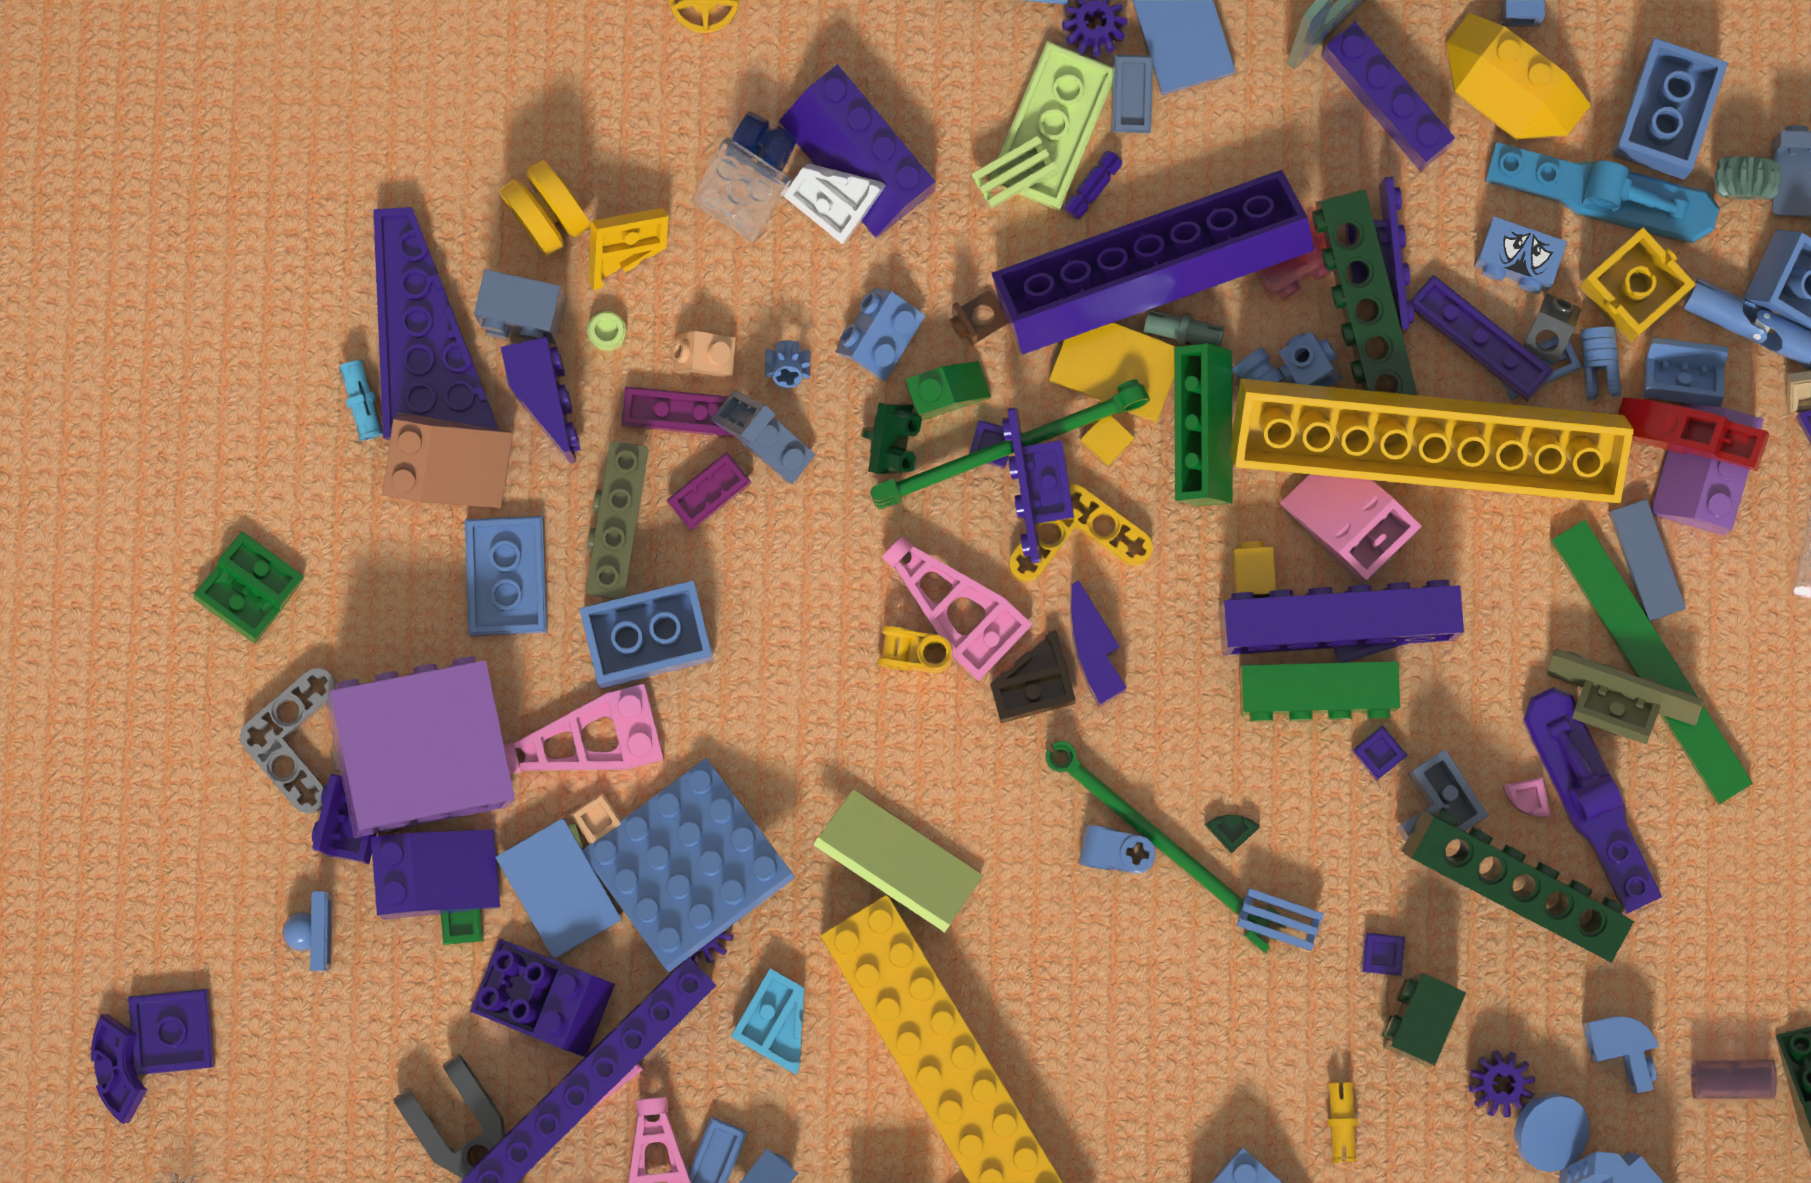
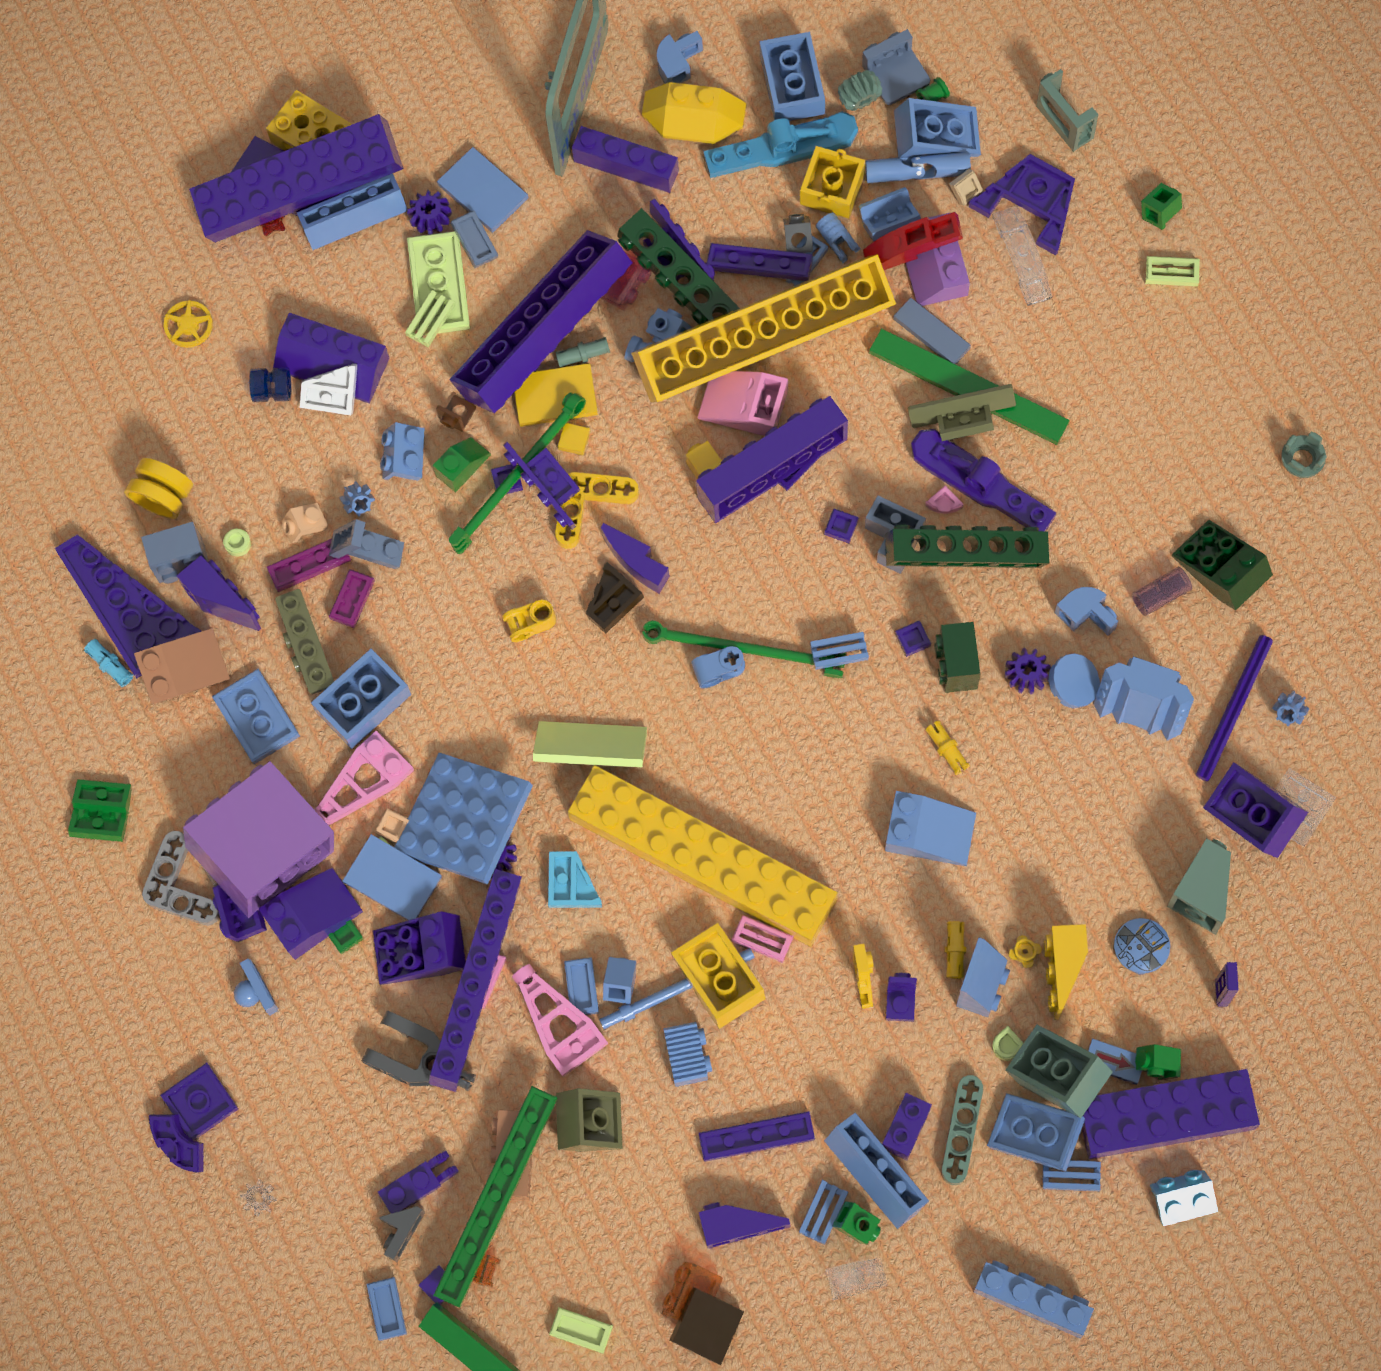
camera: 25 degrees left, 10 degrees down
yellow wing [588,208,669,290] -> none
clear plate [690,137,792,244] -> none
dark green hips [861,403,922,474] -> none
bright pink plate [882,536,1033,682] -> none
dark purple axle [1064,150,1122,219] -> none
green brick [1174,343,1233,507] -> none
dark green tile [1204,815,1260,854] -> none
green brick [1239,661,1400,722] -> none
medium blue brick [1474,216,1567,293] -> none

